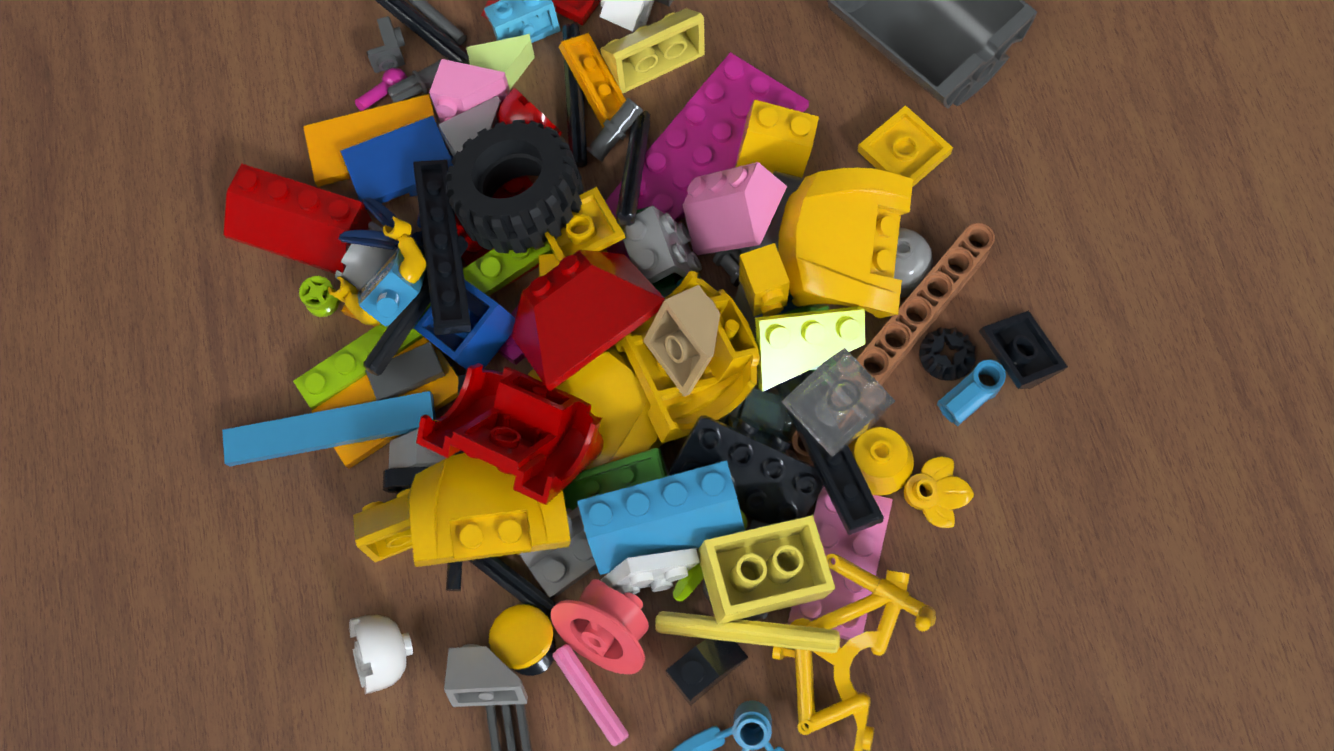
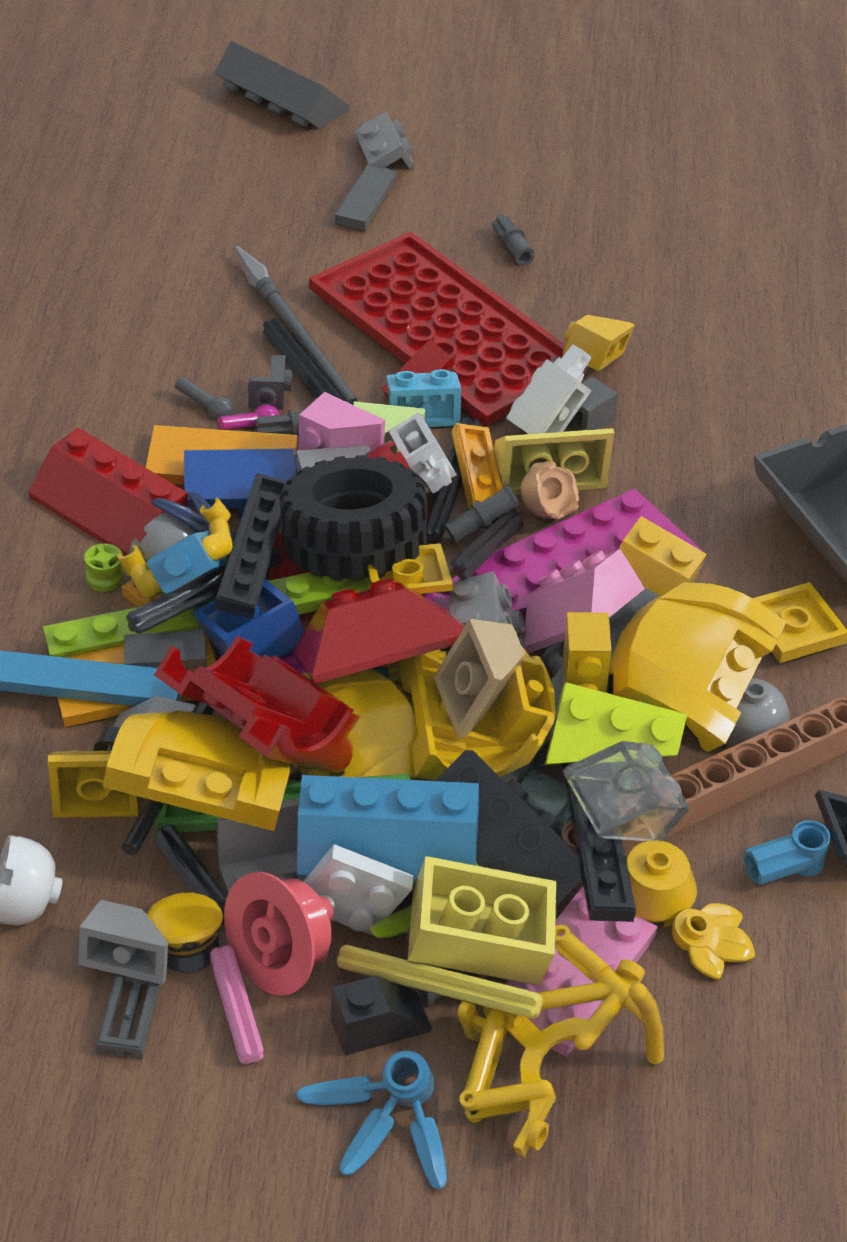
camera: 10 degrees right, 25 degrees down
black gear [919,326,976,381] -> none
none -> dark grey bar [174,376,235,422]
none -> white hinge [388,412,457,493]
none -> light nougat hair [521,461,579,519]

